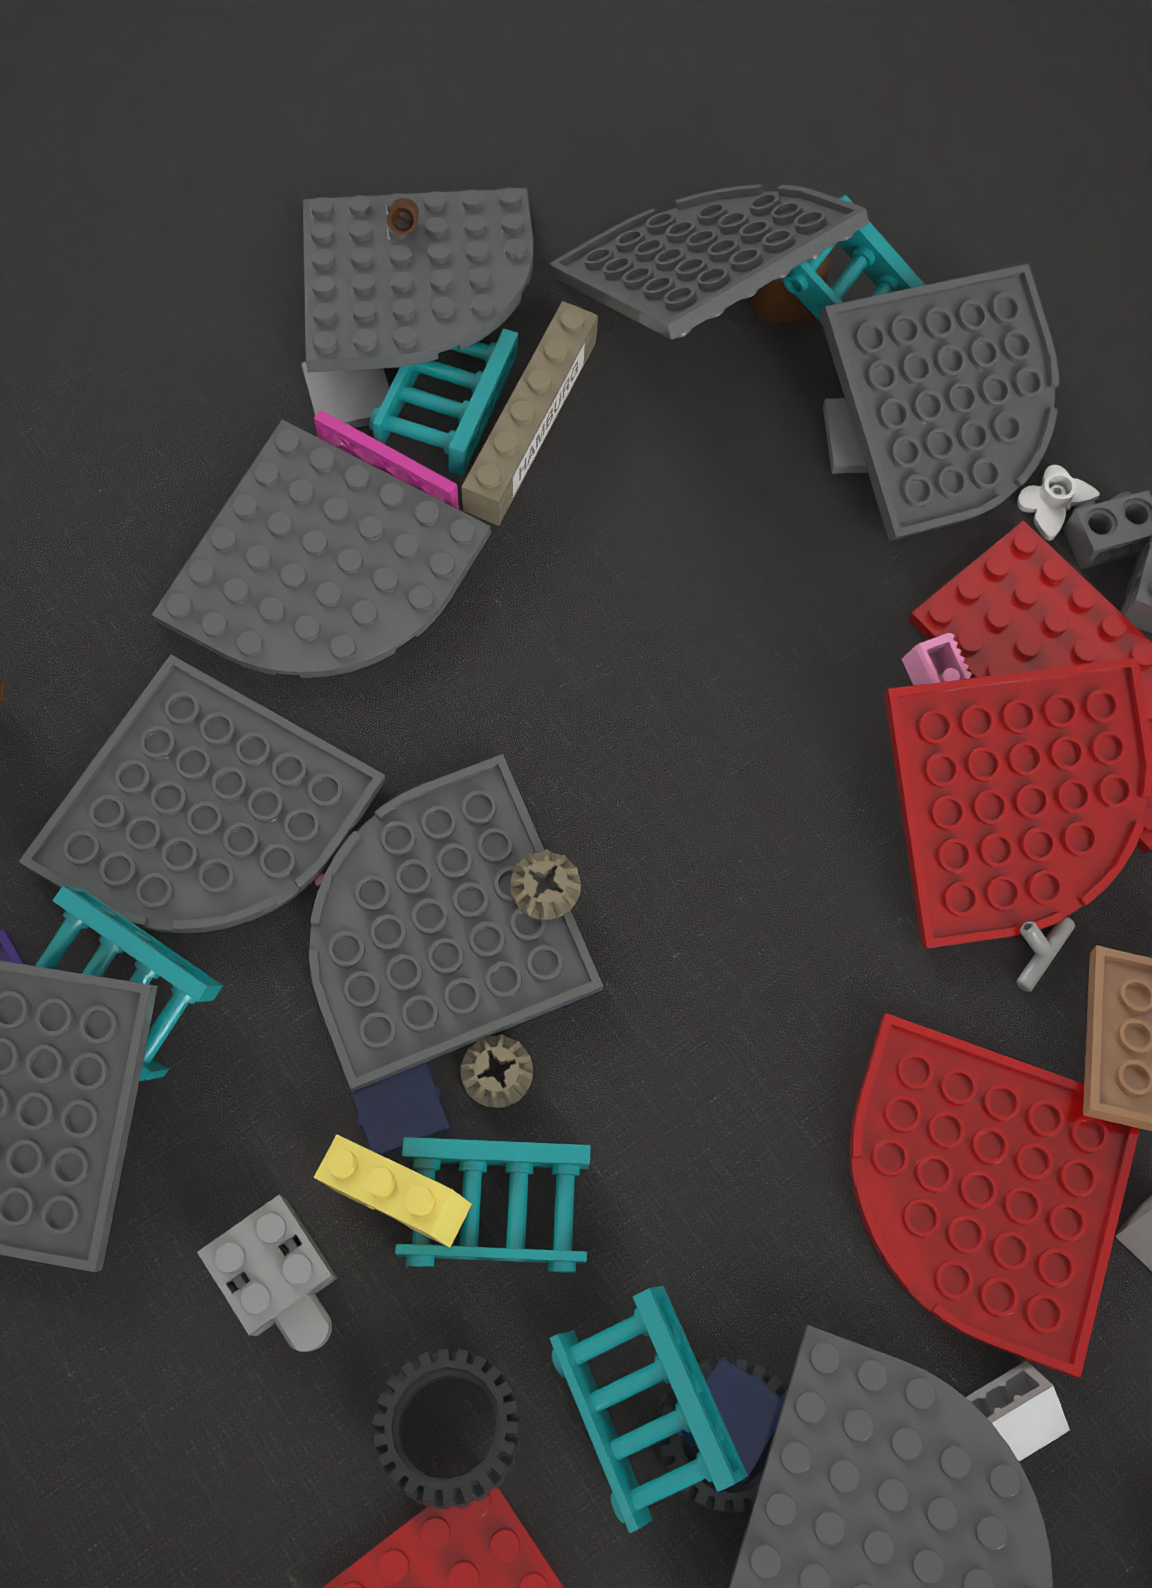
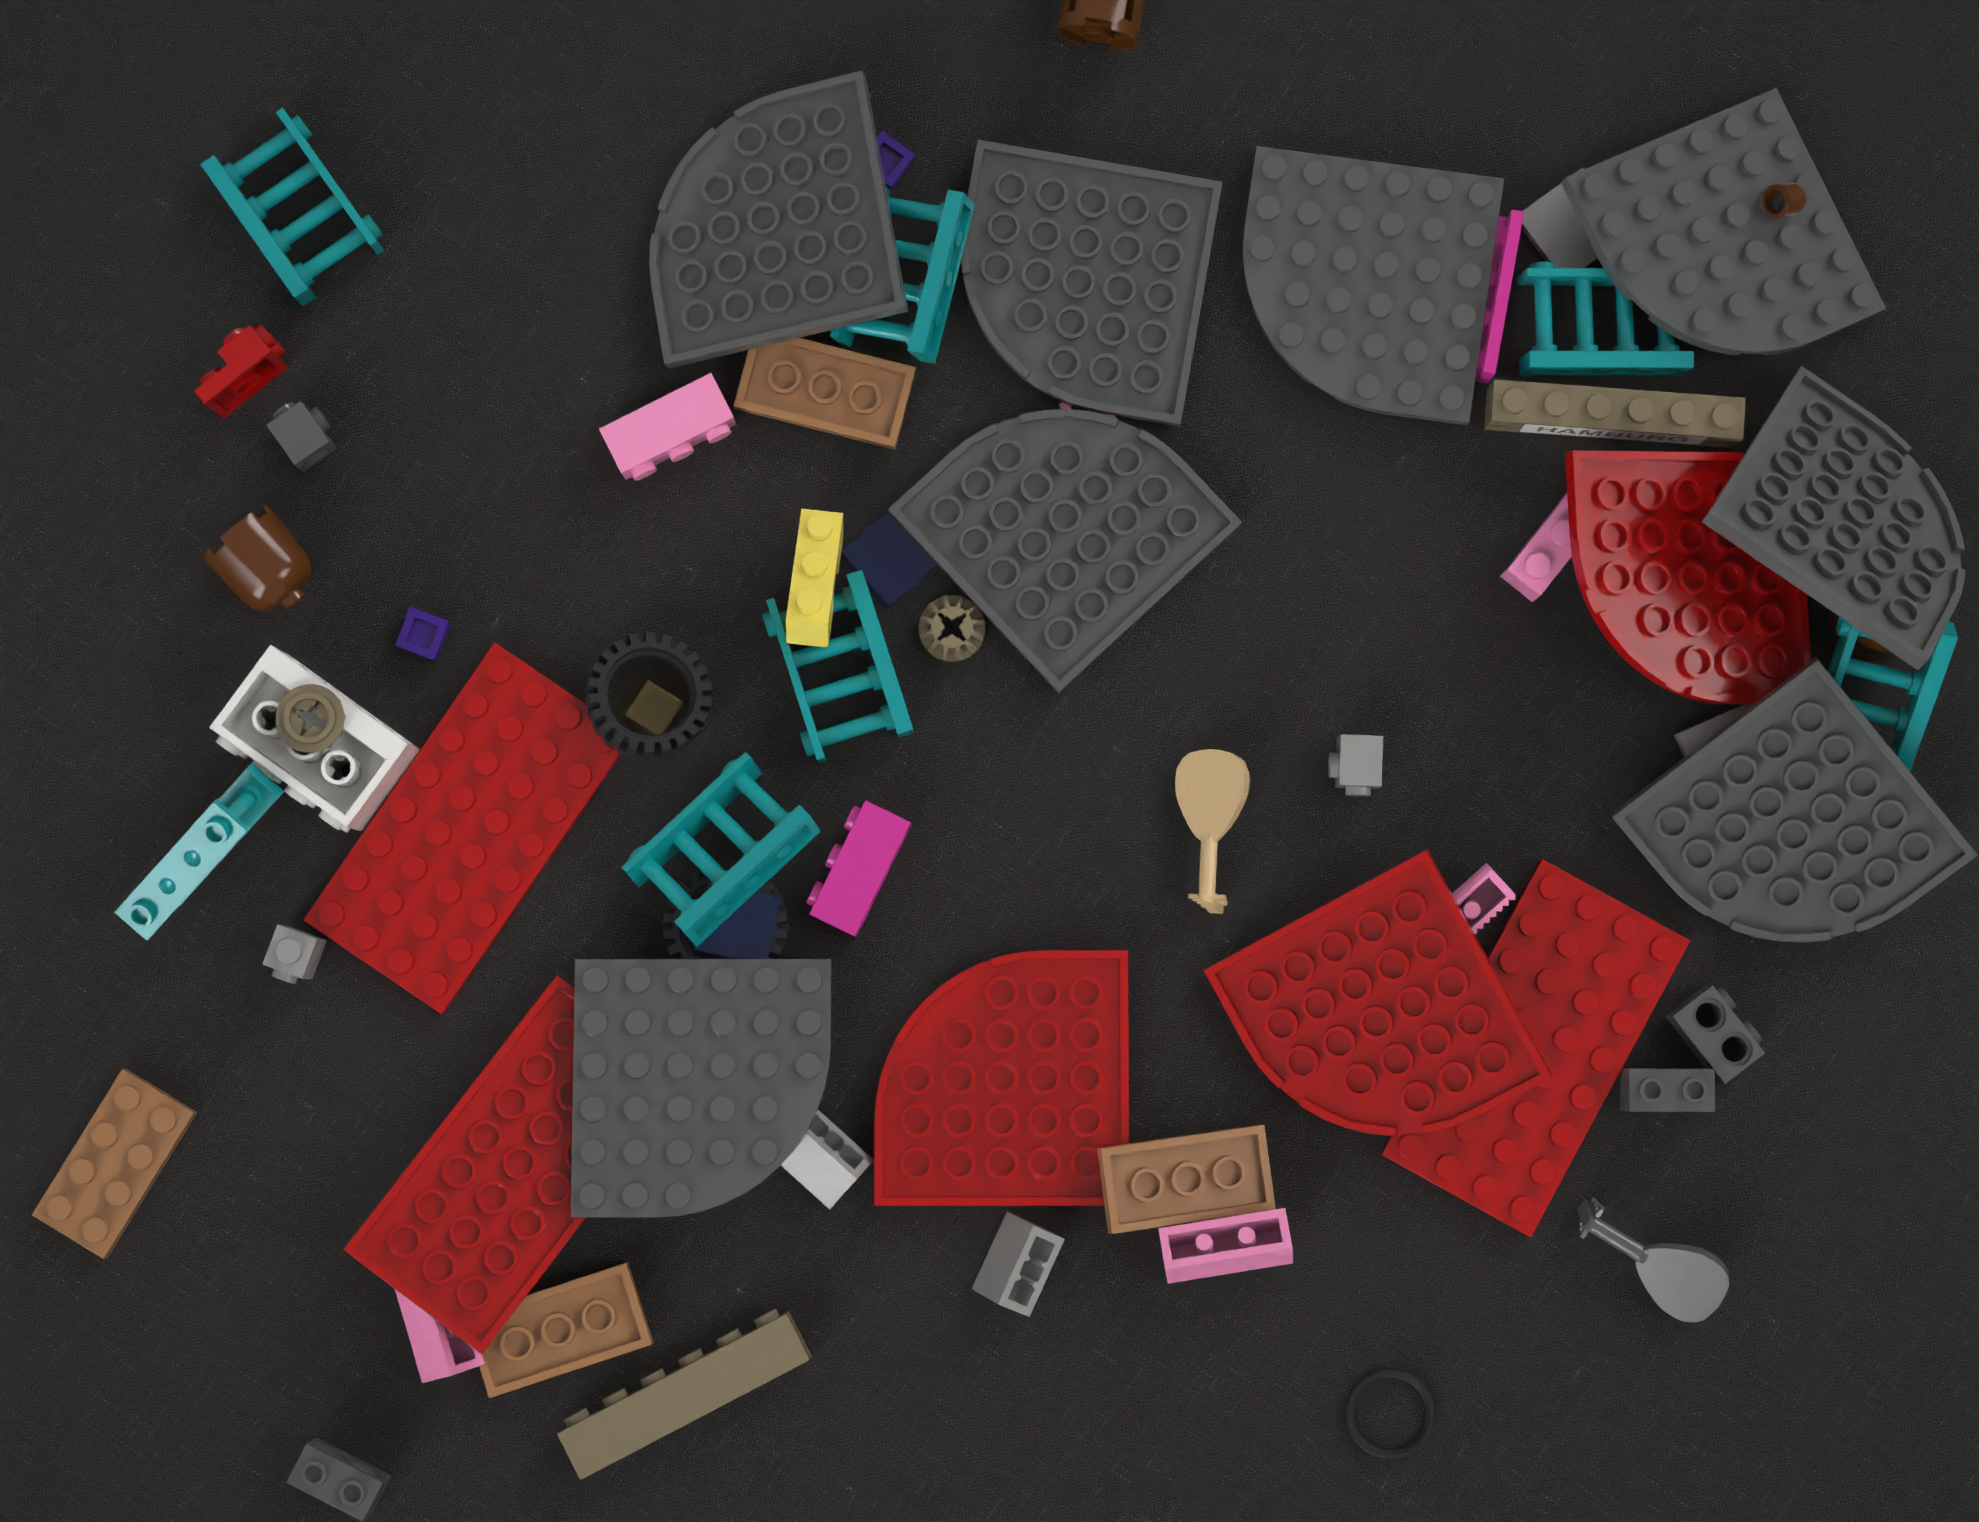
camera: 75 degrees right, 15 degrees up
light grey brick [197,1194,337,1352] -> none
dark tan gear [510,849,581,920] -> none
light grey piece [1016,917,1075,992] -> none
white animal [1017,465,1100,541] -> none
none -> bright pink brick [599,373,737,481]
none -> clear yellow tile [625,680,684,735]
none -> medium nougat plate [734,338,916,450]
none -> dark pink brick [806,800,912,937]
none -> tan piece [1175,749,1250,914]
none -> light grey brick [1328,734,1383,796]
none -> bright pink brick [1500,493,1572,602]
none -> red plate [1565,450,1811,705]

